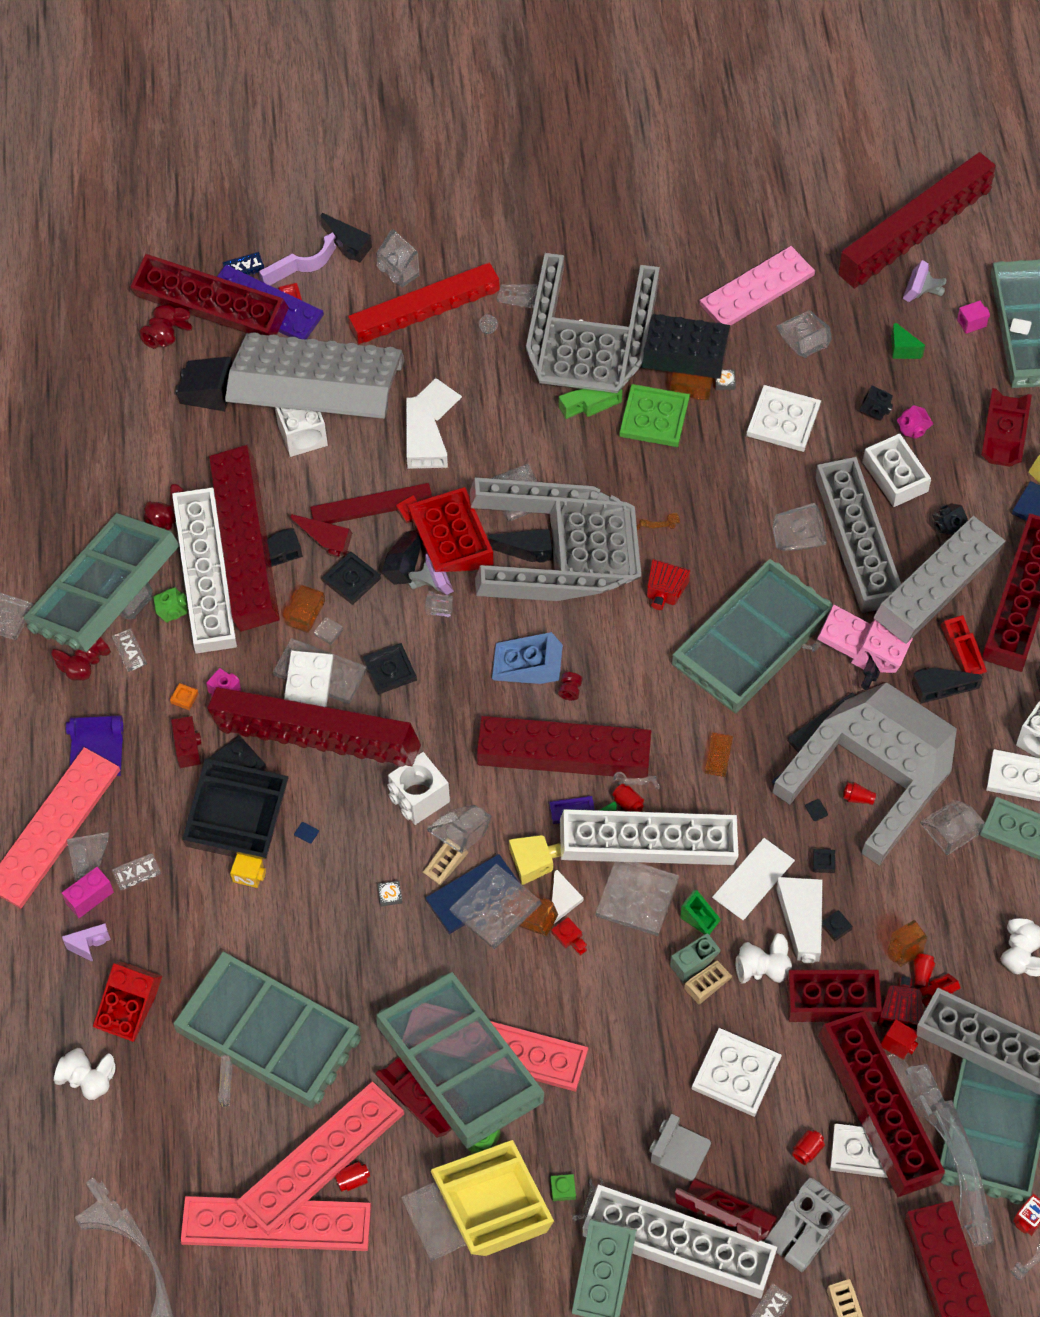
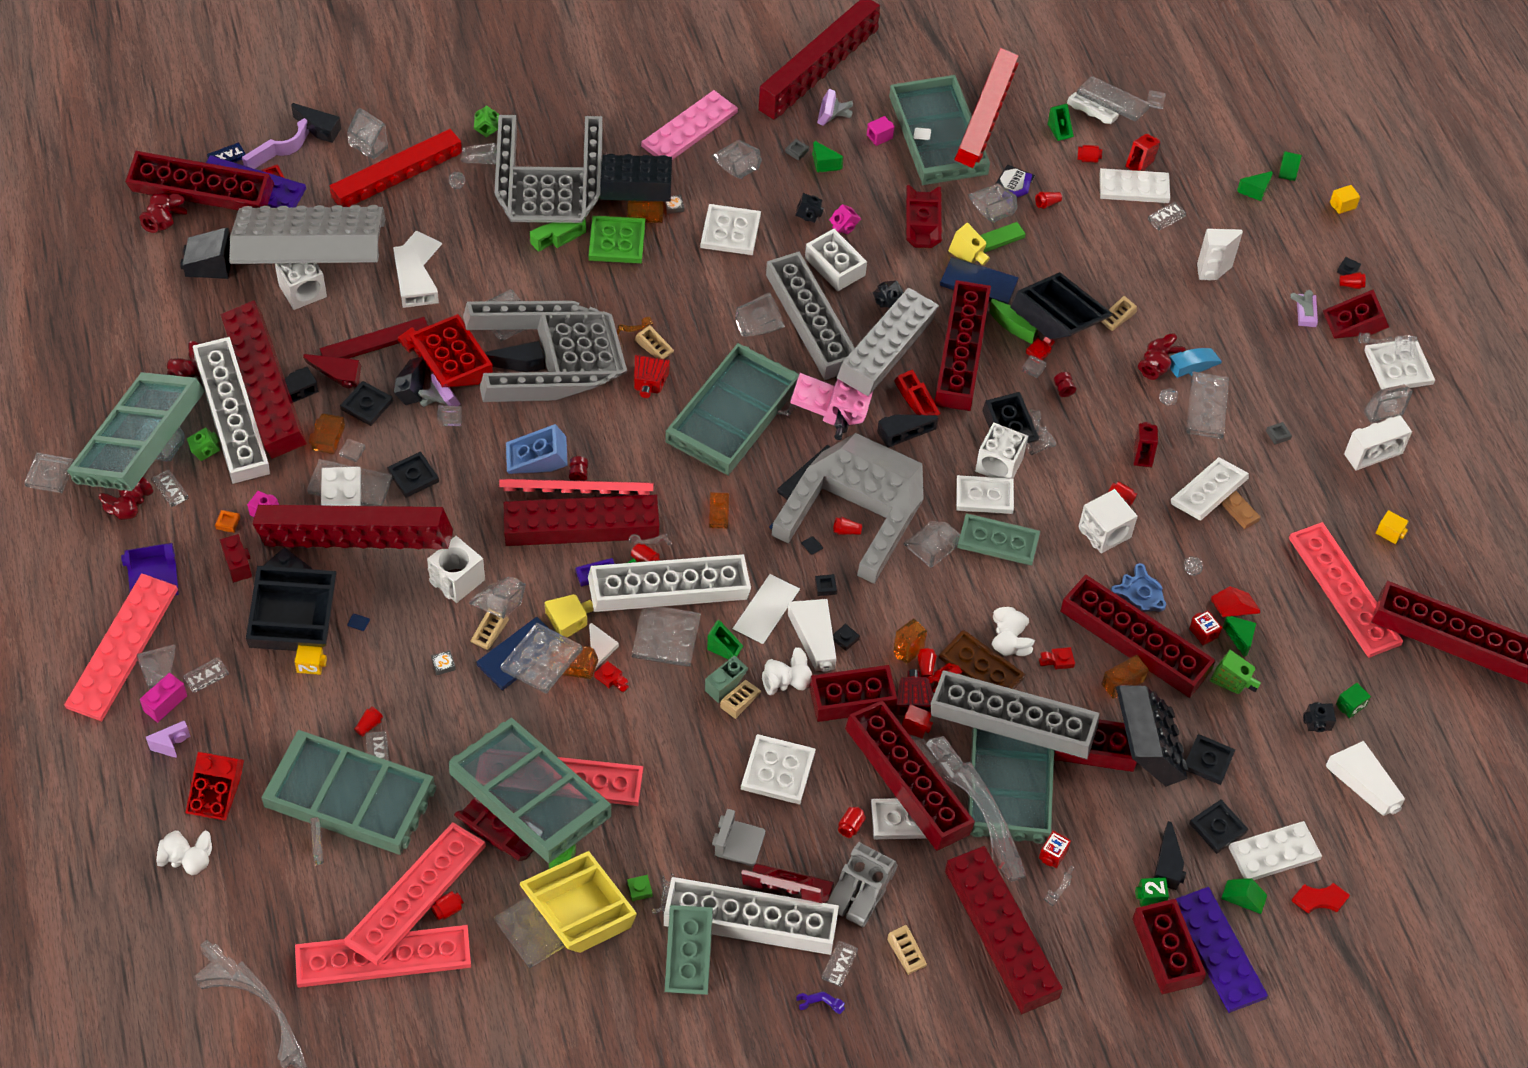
camera: 15 degrees left, 5 degrees down
none -> red cone [354,706,383,737]
none -> clear tile [366,731,389,772]
none -> bright green brick [474,105,499,137]
none -> coral plate [499,479,654,495]
none -> tan slope [635,325,674,359]
none -> dark grey tile [785,139,809,160]
none -> reddish brown tile [939,630,1026,689]

